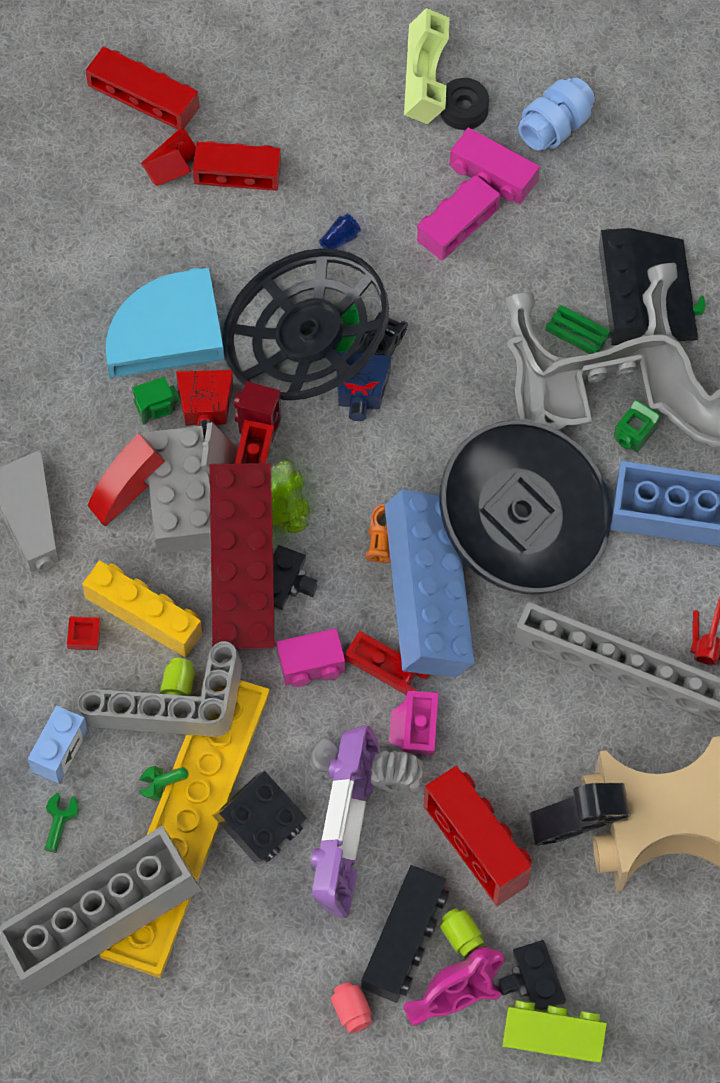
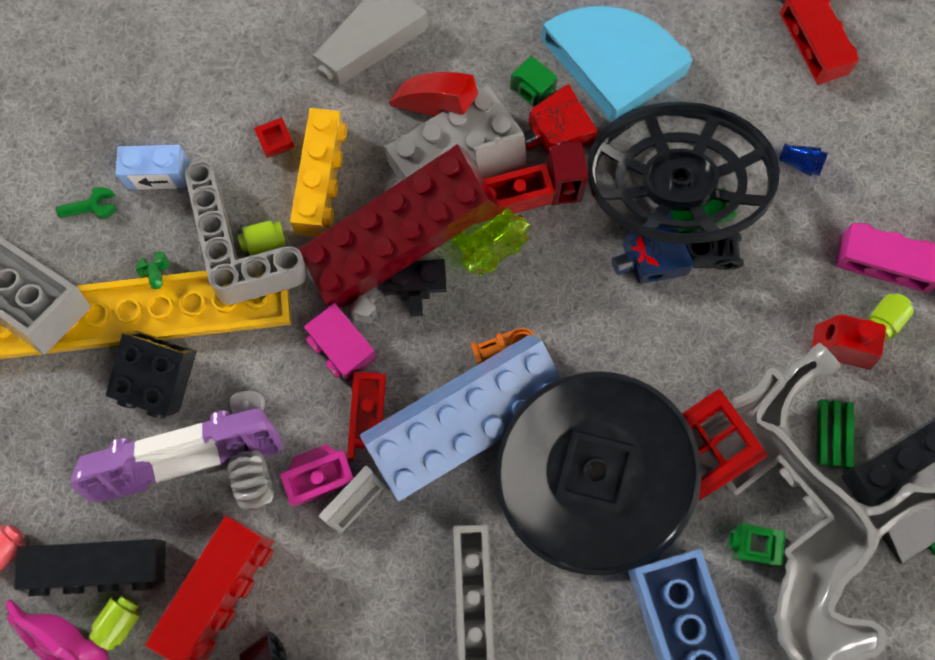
camera: 65 degrees right, 10 degrees up
none -> light grey tile [318,466,386,535]
none -> light grey piece [350,295,378,324]
none -> red piece [682,388,769,501]
none -> red torso [811,314,886,370]
none -> lime brick [867,294,914,341]

